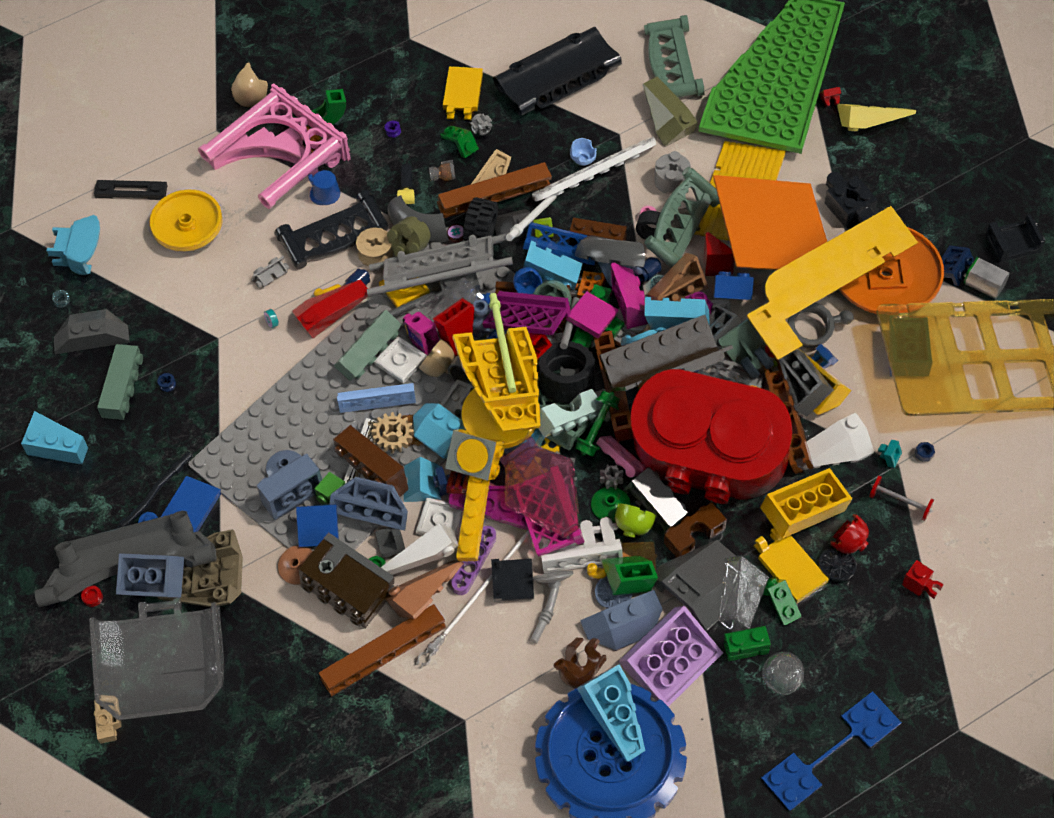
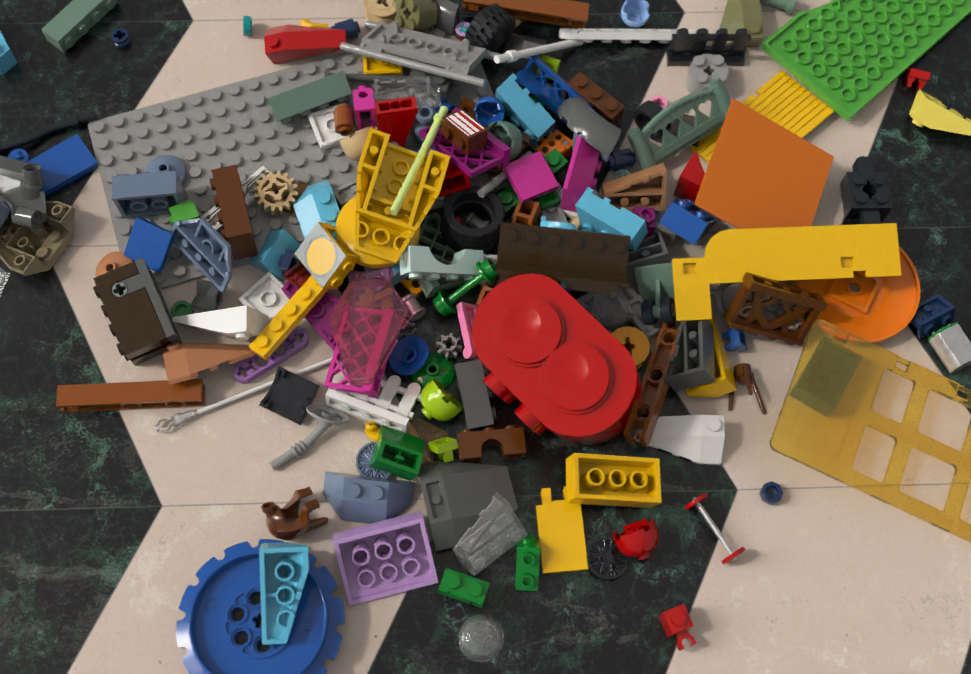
camera: 25 degrees right, 10 degrees up
light blue fence [337,383,416,413] -> none
teal tile [878,439,902,468] -> none
none -> dark orange brick [334,104,355,136]
none -> blue dish [389,336,429,375]
none -> lime tile [428,436,458,463]
none -> reddish brown brick [441,109,488,155]
none -> black fence [666,28,751,66]
none -> reddish brown fence [723,272,828,346]
none -> reddish brown plant [728,363,766,414]

